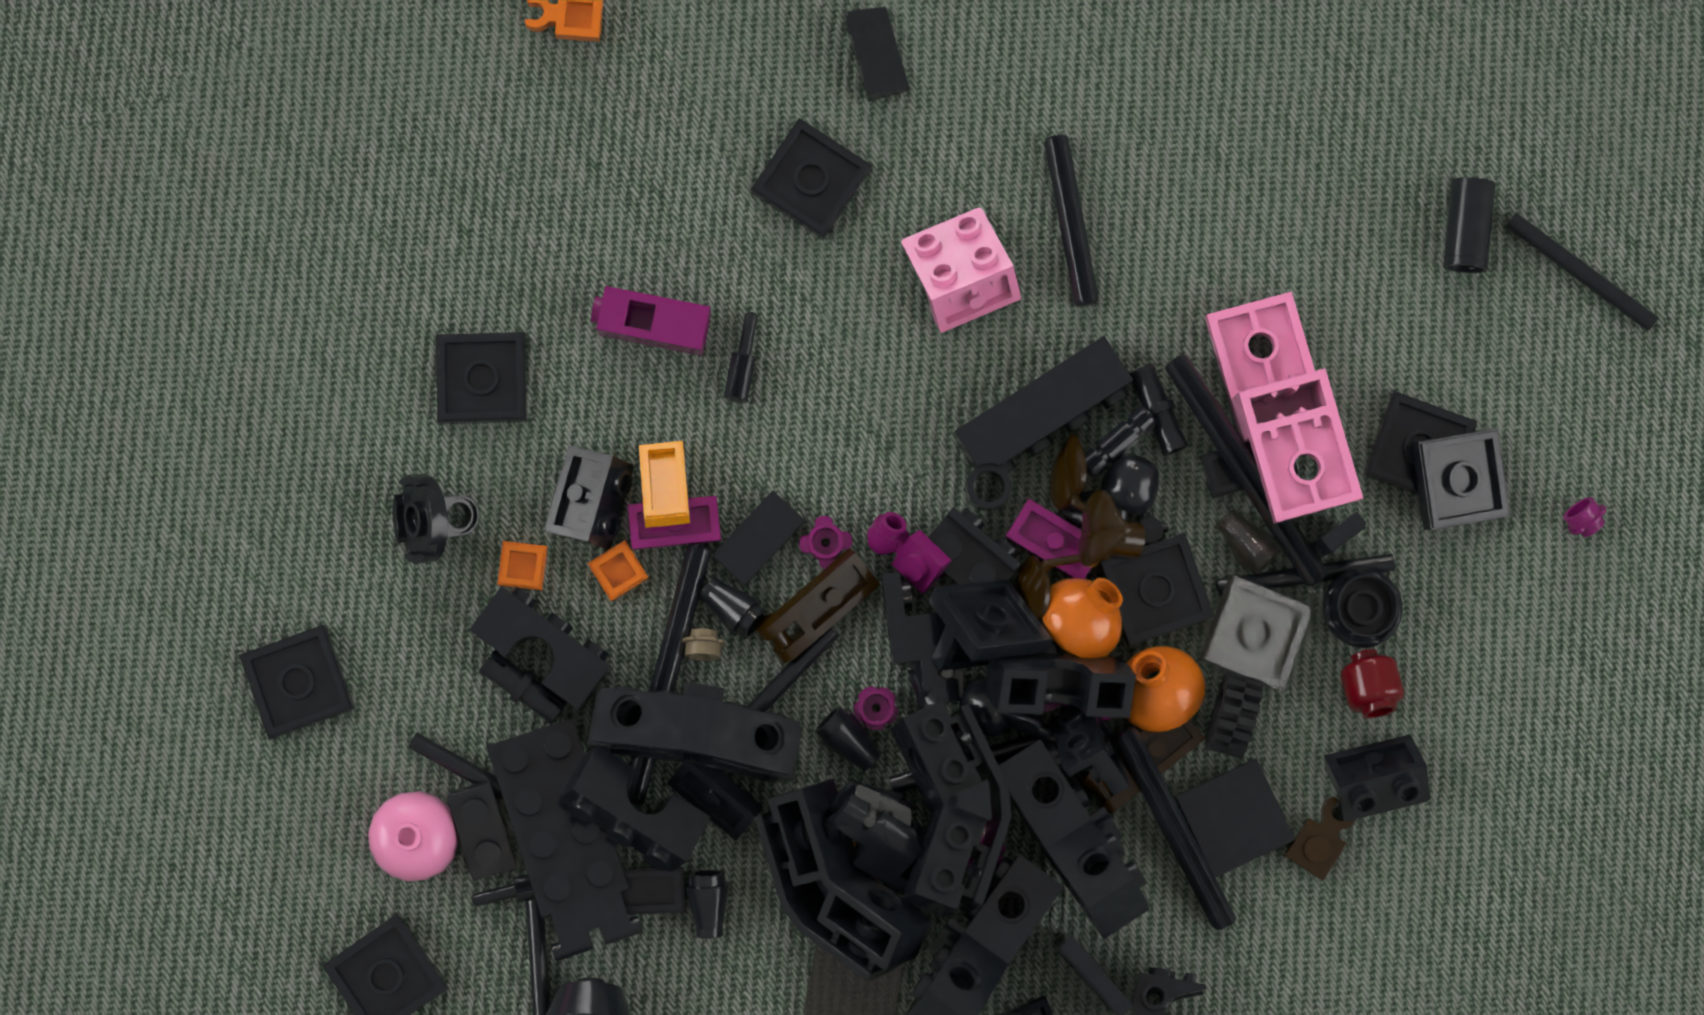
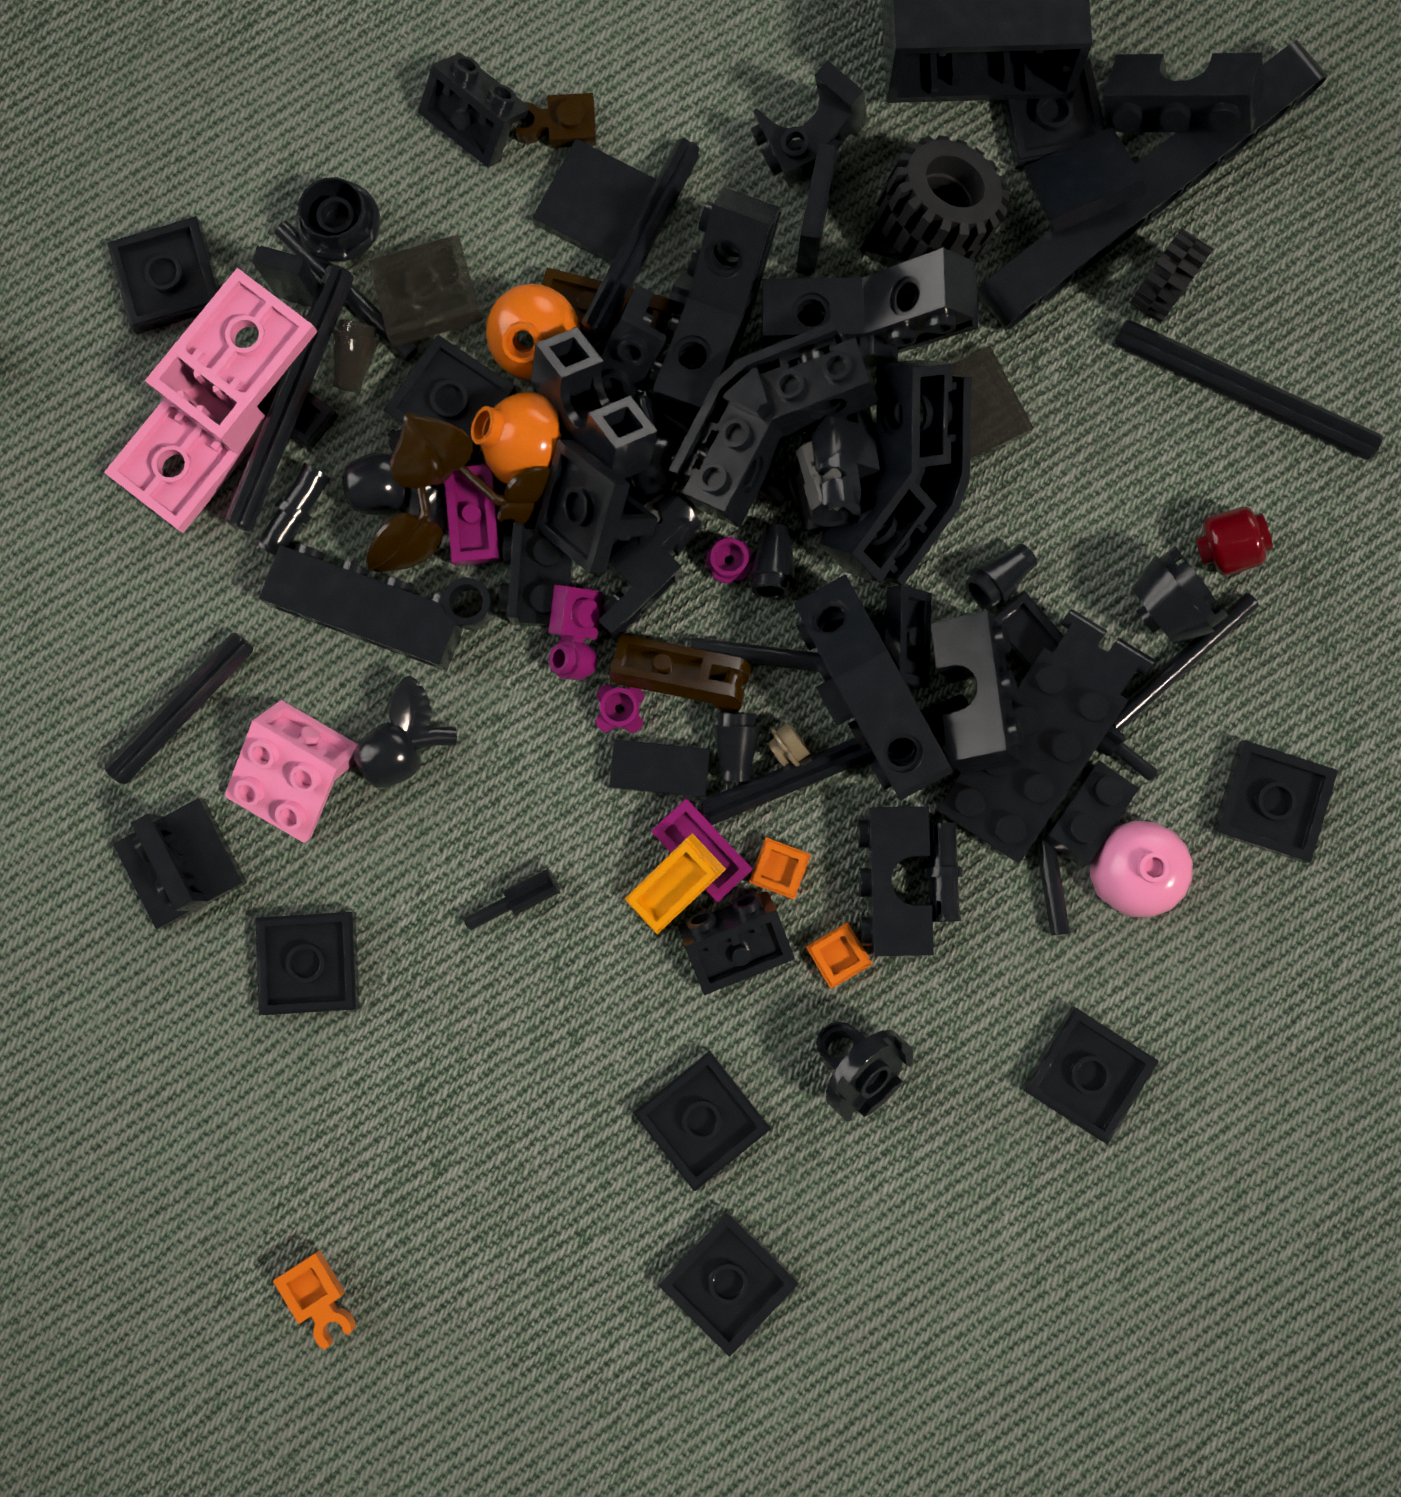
camera: 115 degrees left, 0 degrees up
magenta brick [591,286,712,356] -> none
black slope [844,7,910,102] -> none
black axle [1084,406,1156,478] -> none
black tyre [1205,671,1264,759] -> none
dark red head [1340,649,1405,719] -> none
tile [1411,428,1510,530] -> none
magenta plate [1563,497,1607,537] -> none
none -> black bracket [113,798,247,929]
none -> black piece [353,676,457,788]
none -> black tile [658,1209,799,1357]

